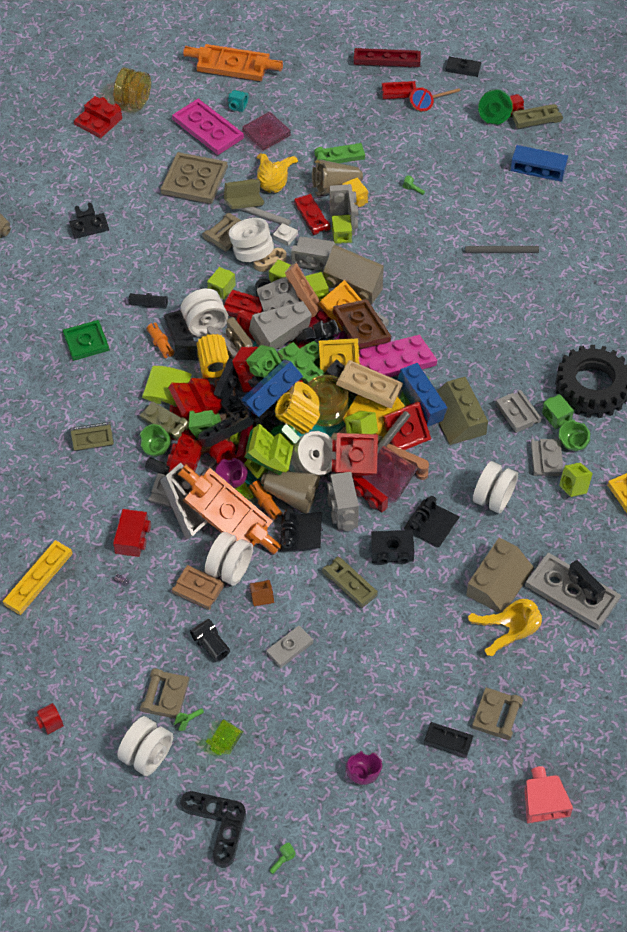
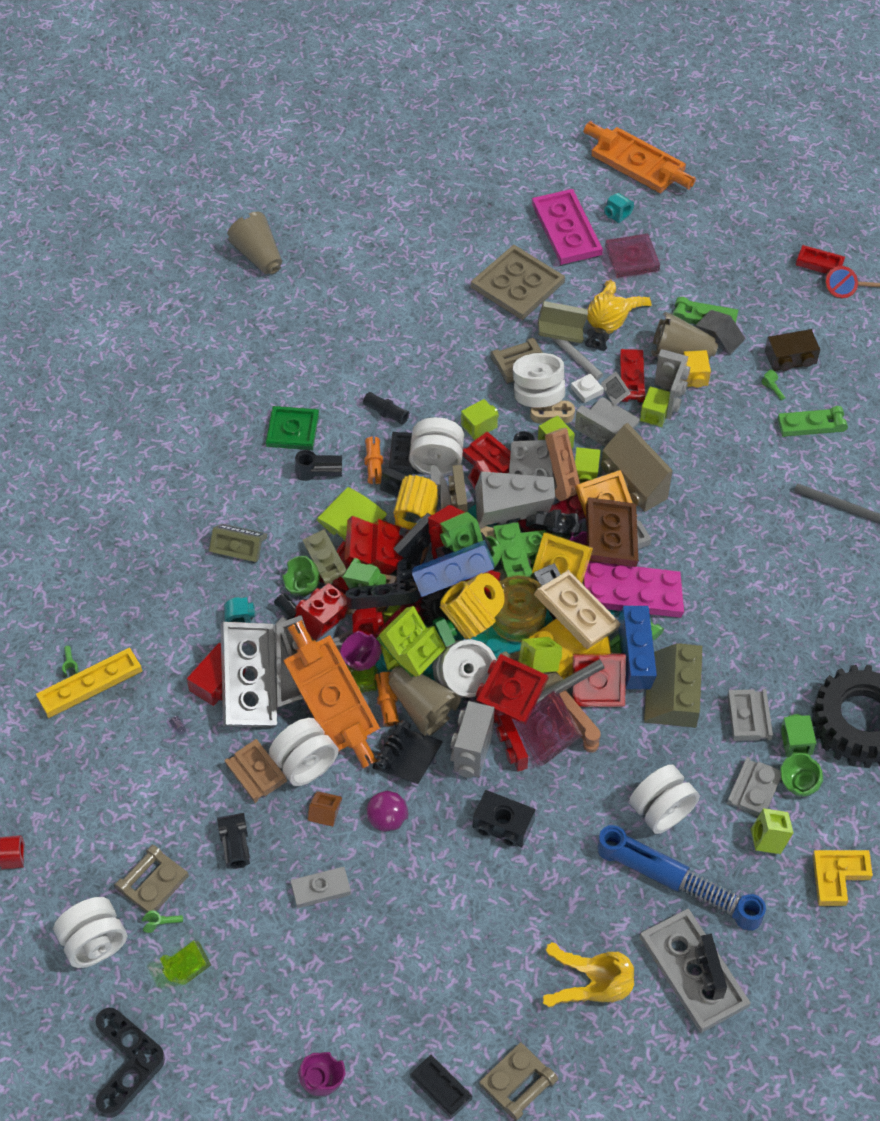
camera: 25 degrees right, 0 degrees up
black plate [69,203,109,239] -> none
red plate [74,96,123,139] -> none
clear yellow wheel [113,67,151,110] -> none
olive plate [322,556,378,608] -> none
dark red plate [354,48,421,67] -> none
black hinge [403,496,460,547] -> none
dark tan slope [466,537,534,613] -> none
none -> bright green hand [62,646,79,677]
none -> plate [221,622,277,728]
none -> teal plate [224,597,256,623]
none -> black piece [295,450,342,481]
none -> magenta hair [366,790,409,832]
none -> black plate [585,328,609,351]
none -> blue piece [597,825,766,931]
none -> sticker [601,372,631,405]
none -> flat silver slope [696,310,745,355]
none -> dark brown brick [765,329,820,371]
none -> bright green plate [777,406,848,437]

